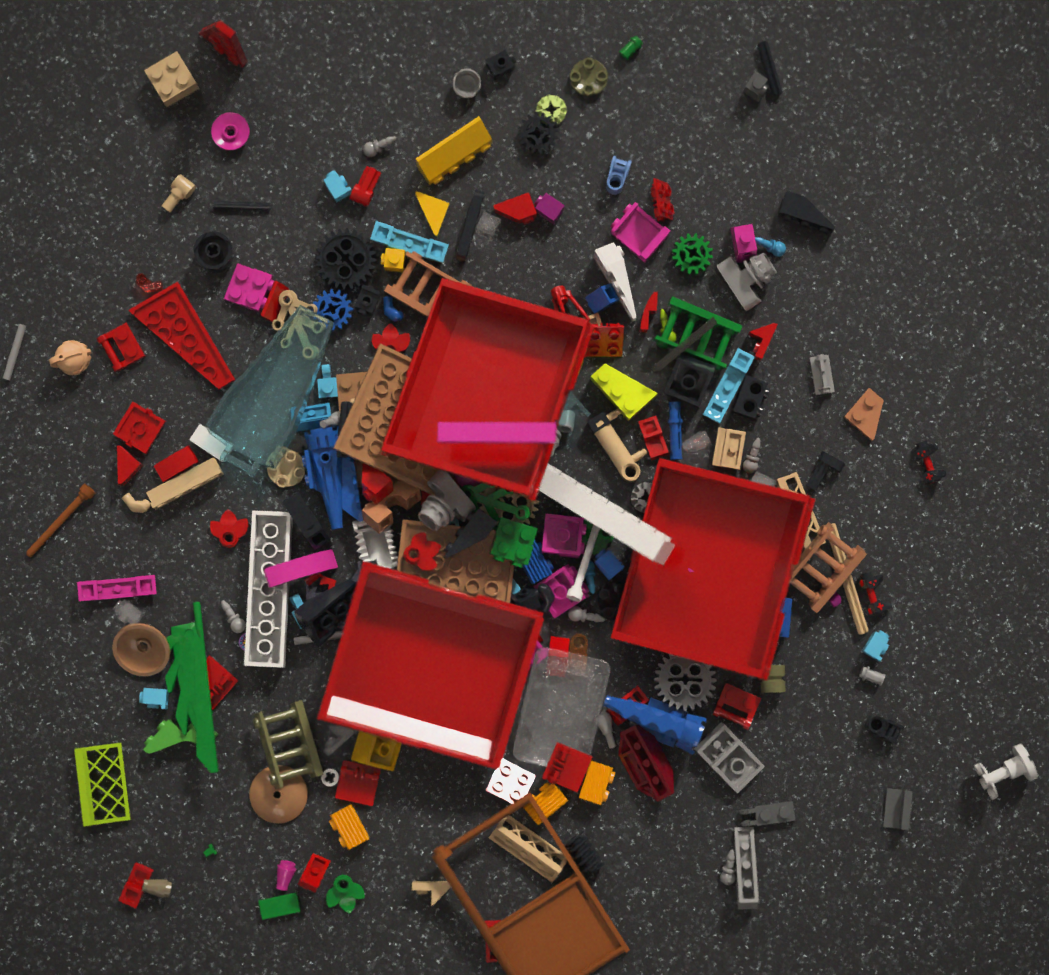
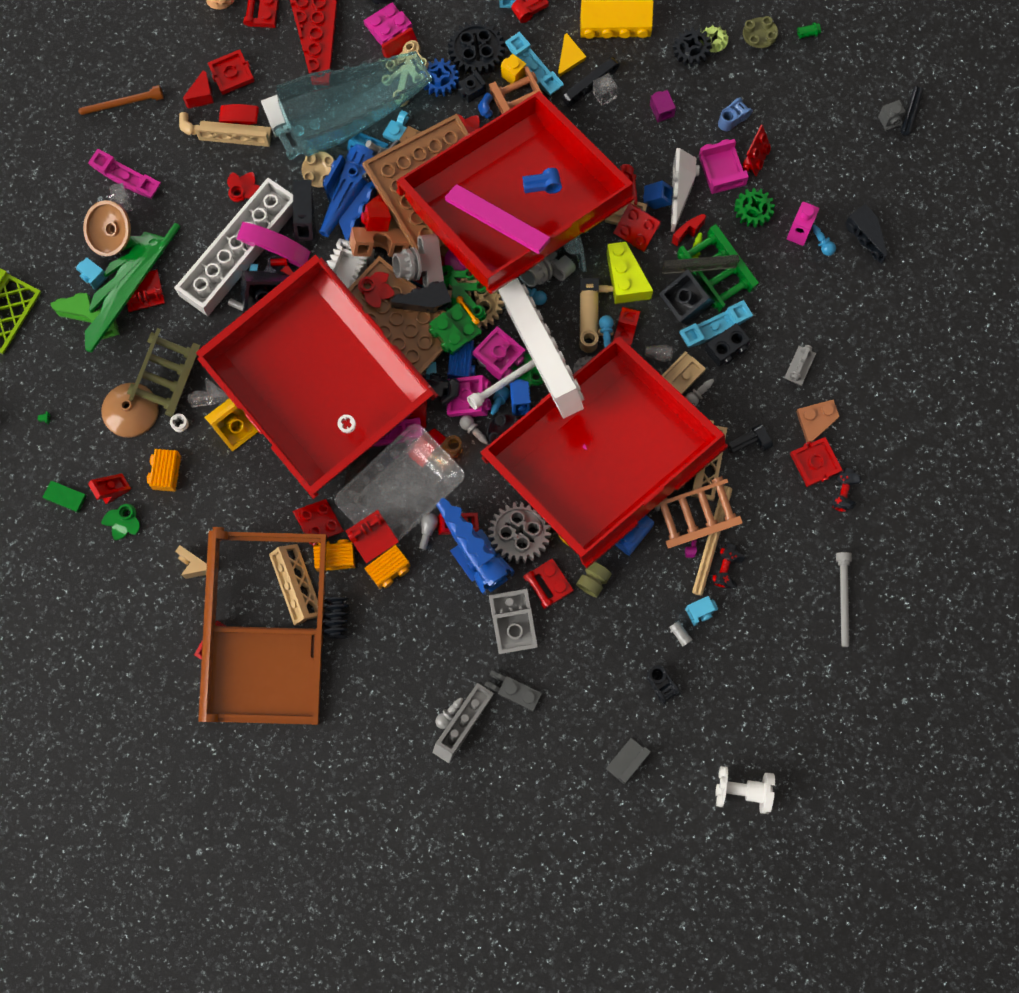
camera: 40 degrees right, 10 degrees down
light grey bar [221,600,246,633] -> none
dark pink cone [276,860,296,891] -> none
red hinge [335,760,381,806] -> none
red slope [493,192,537,224] -> none
dark red wedge [618,724,674,801] -> none
blue pin [668,402,683,460] -> none
light grey beam [717,252,777,311] -> none
red slope [747,323,778,361] -> none
none -> white bush [337,415,356,433]
none -> light orange hinge [456,296,480,325]
none -> blue piece [522,168,562,194]
none -> dark azure bar [527,288,547,305]
none -> dark azure bar [599,315,614,347]
none -> red plate [790,437,843,487]
none -> light grey piece [836,552,852,647]

